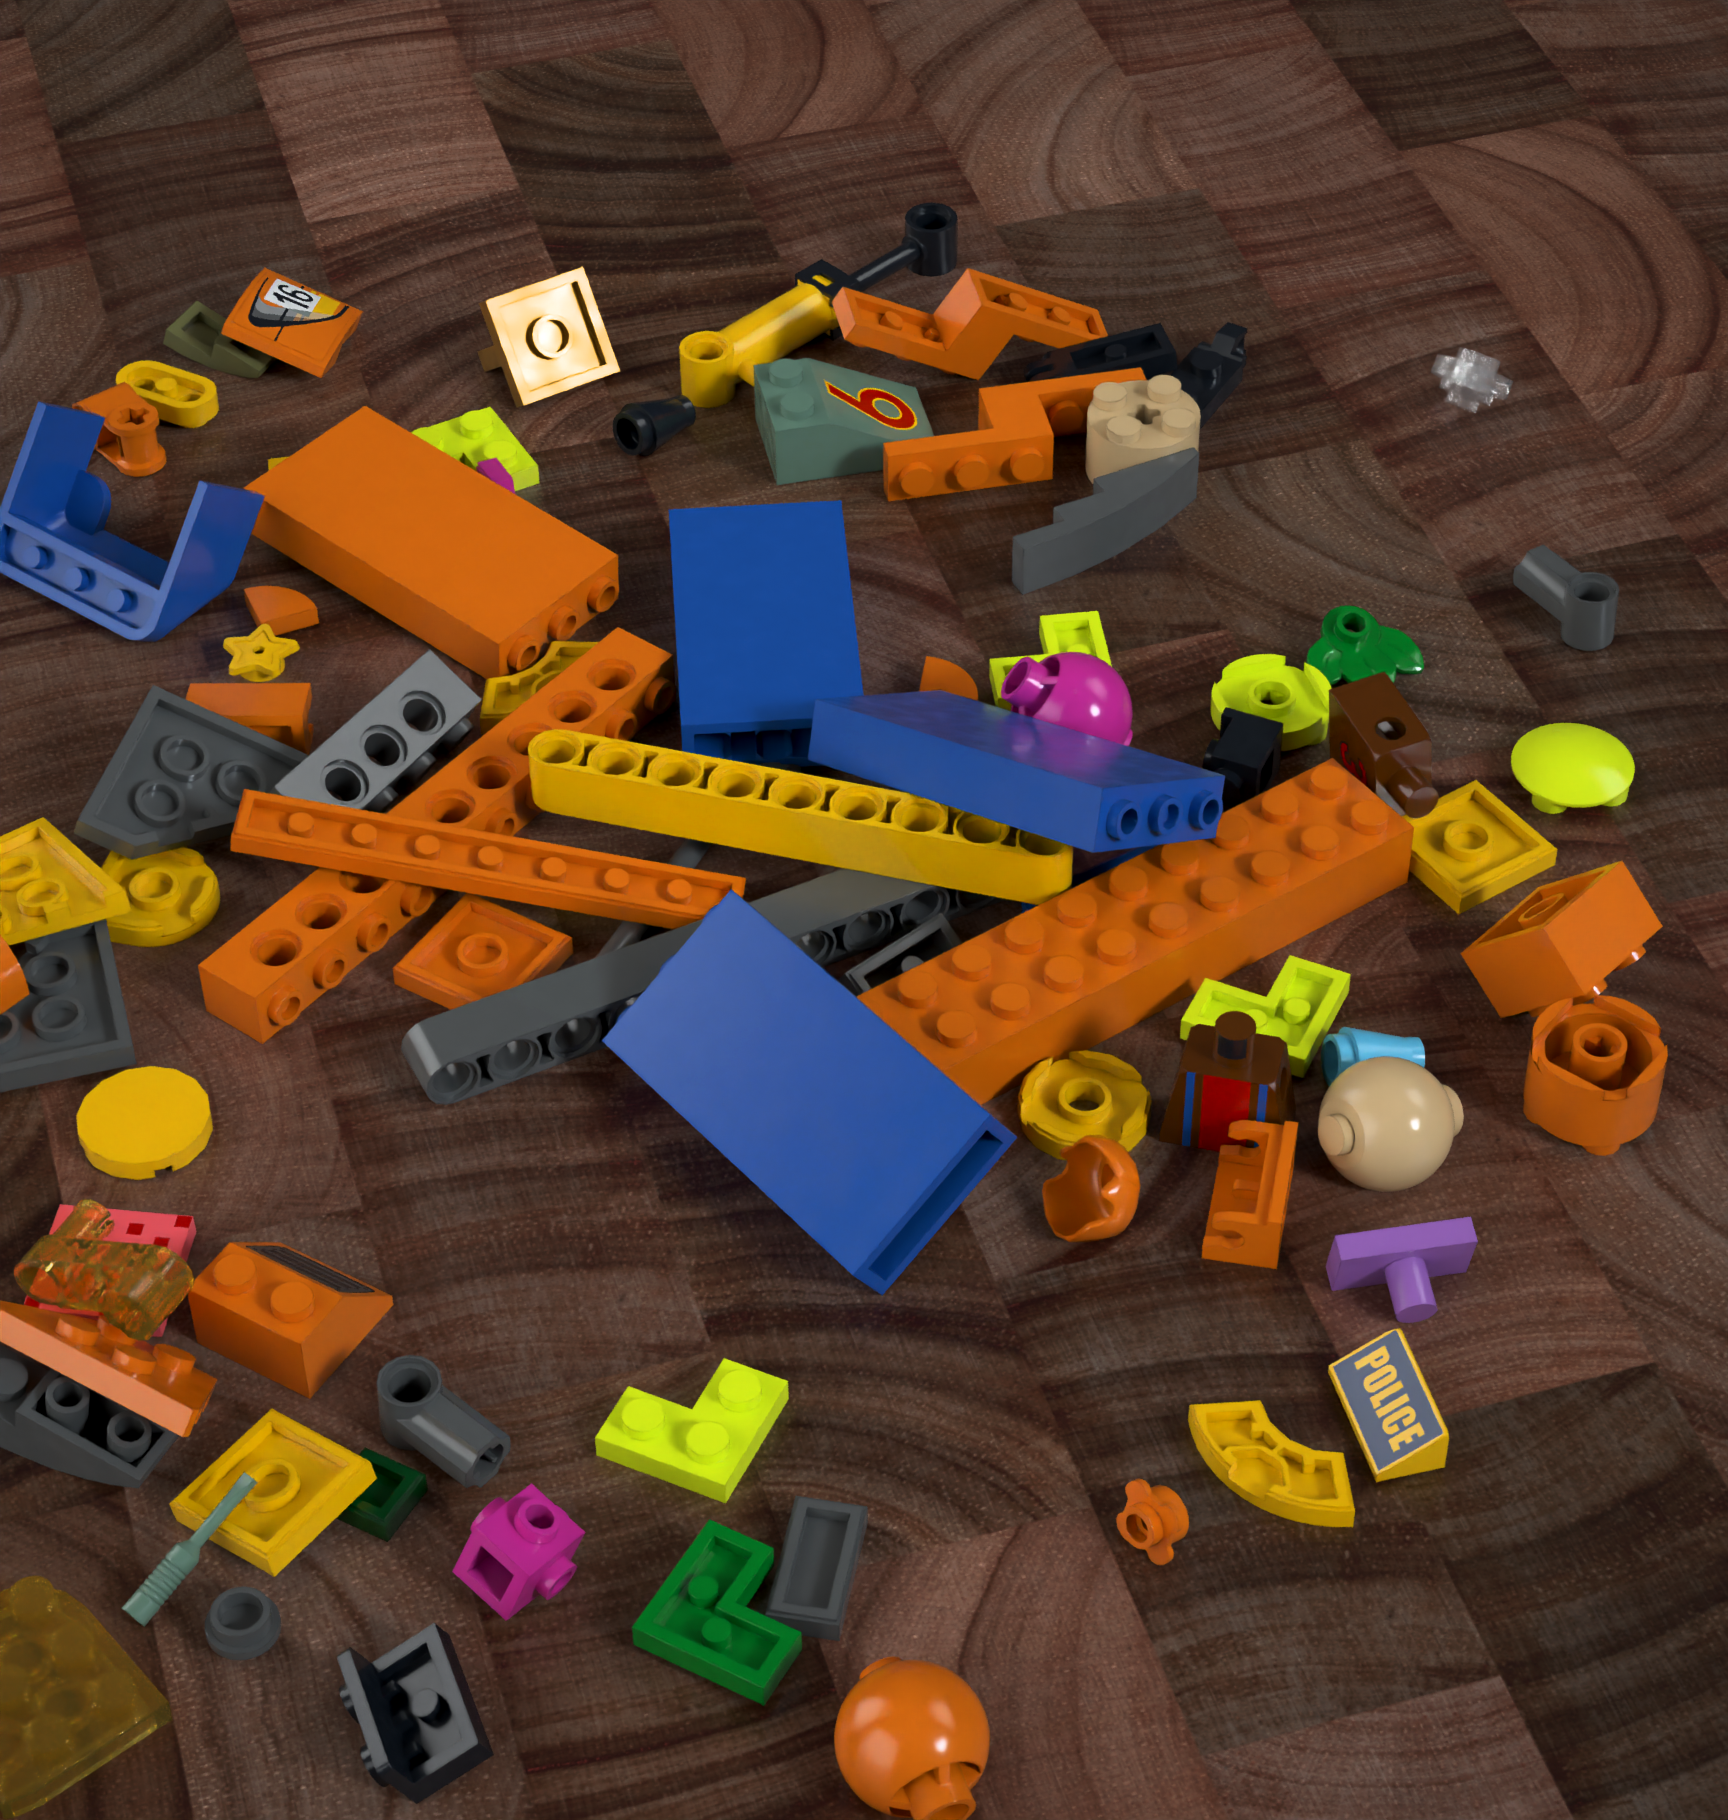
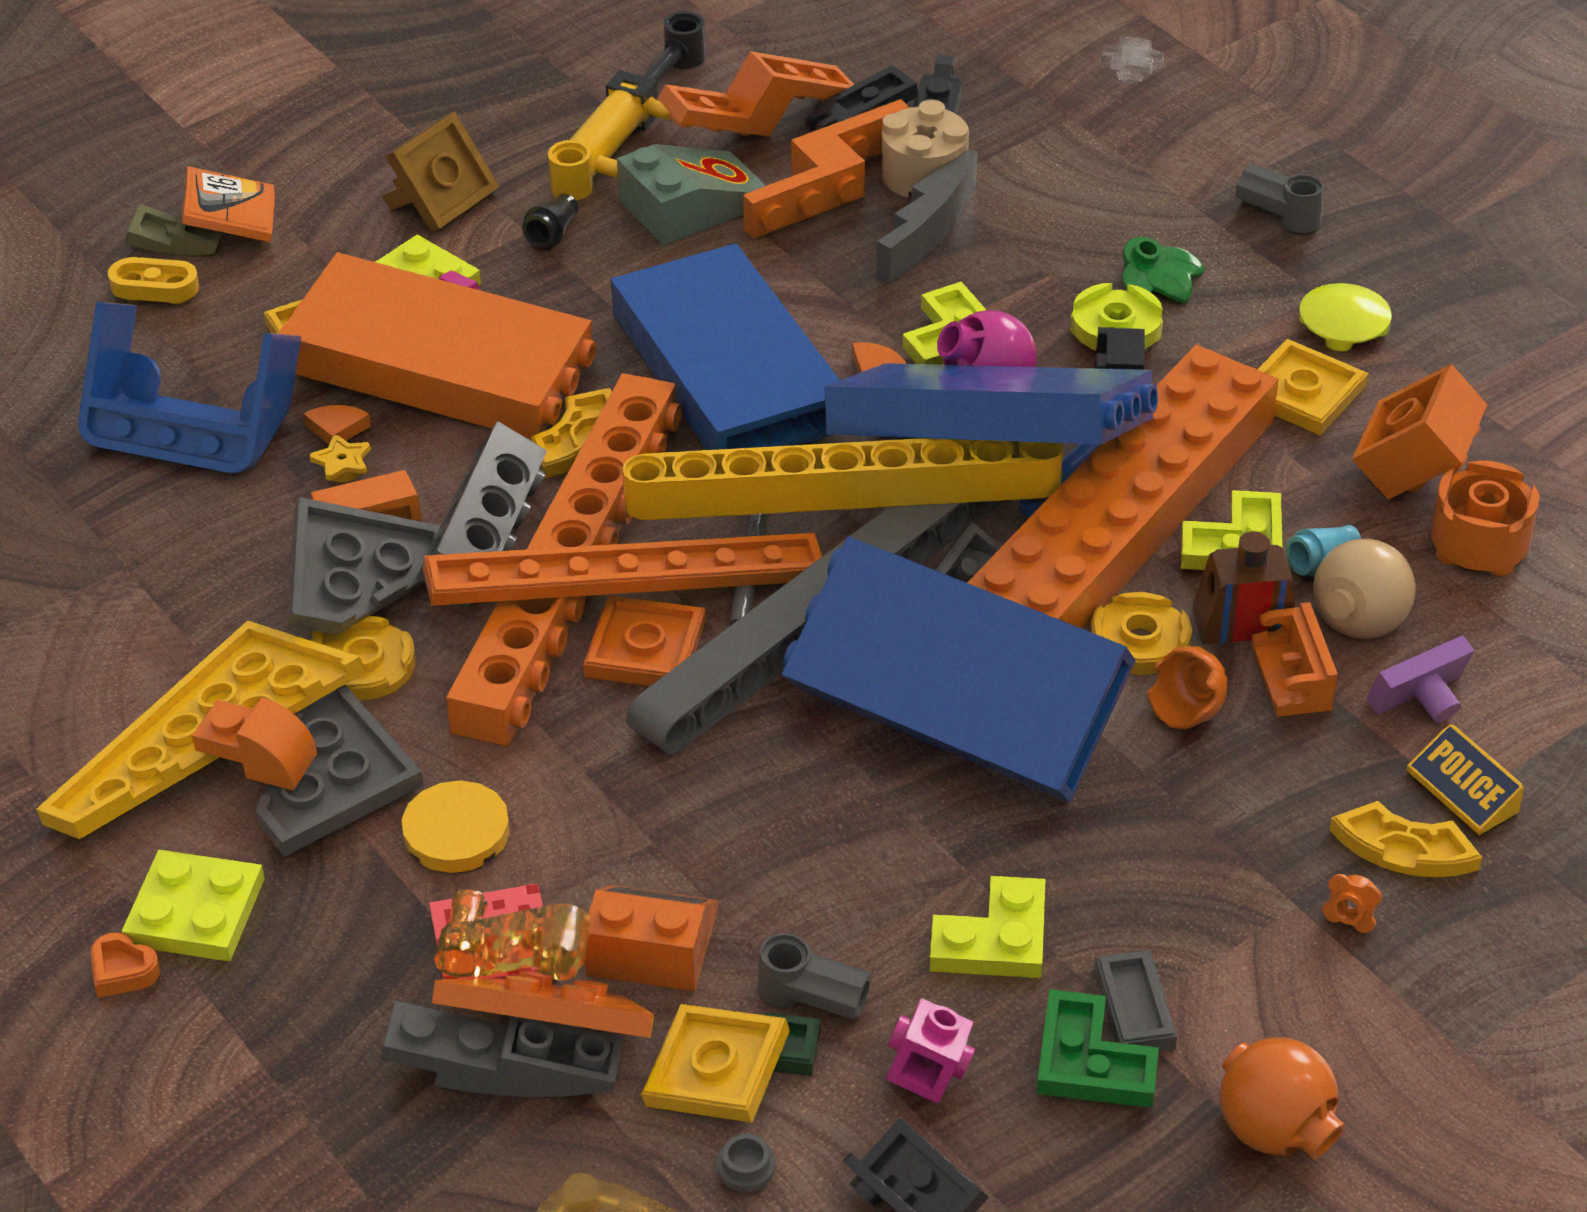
camera: 20 degrees left, 0 degrees up
orange piece [72,382,167,477] -> none
sand green piece [122,1472,257,1627] -> none
reddish brown torso [1329,672,1439,818] -> none

